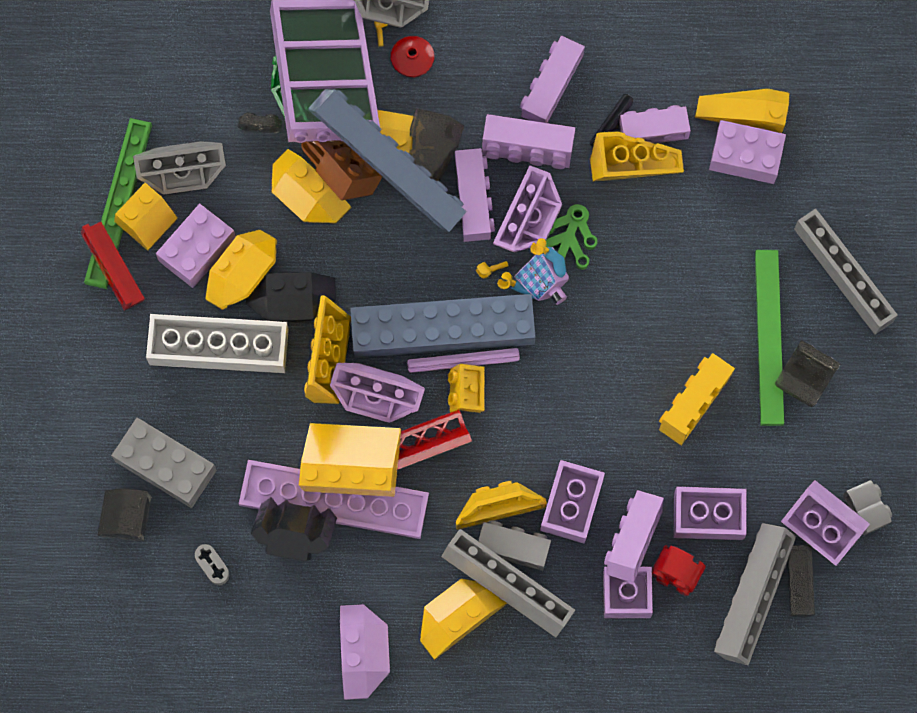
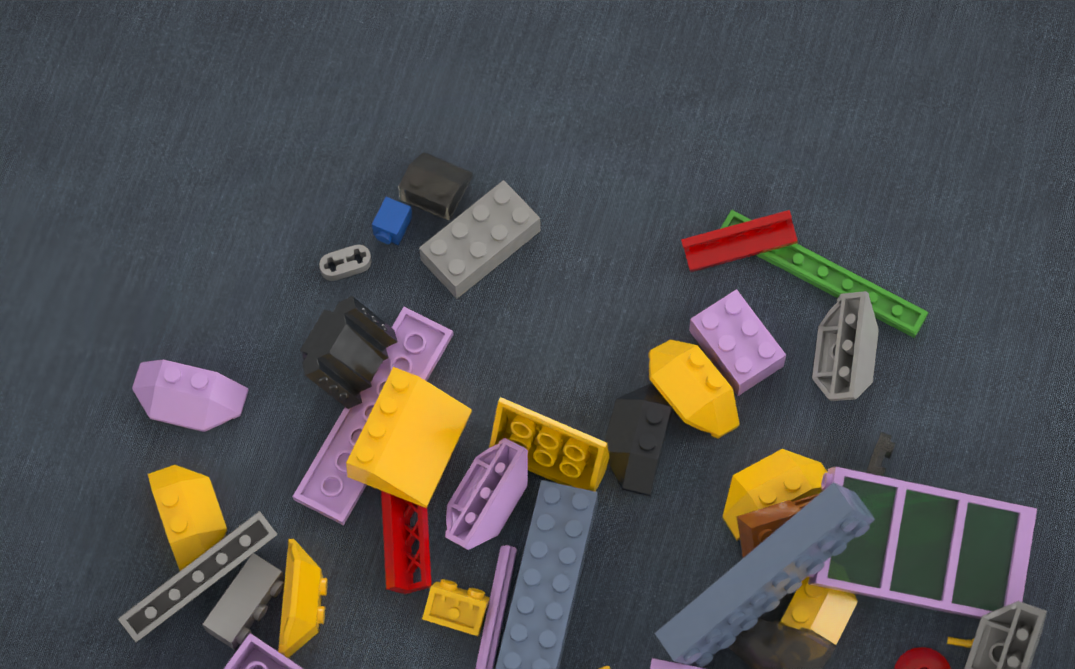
camera: 110 degrees right, 5 degrees down
yellow slope [114,183,178,250] -> none
white brick [146,314,289,373] -> none
none -> blue brick [372,197,412,245]

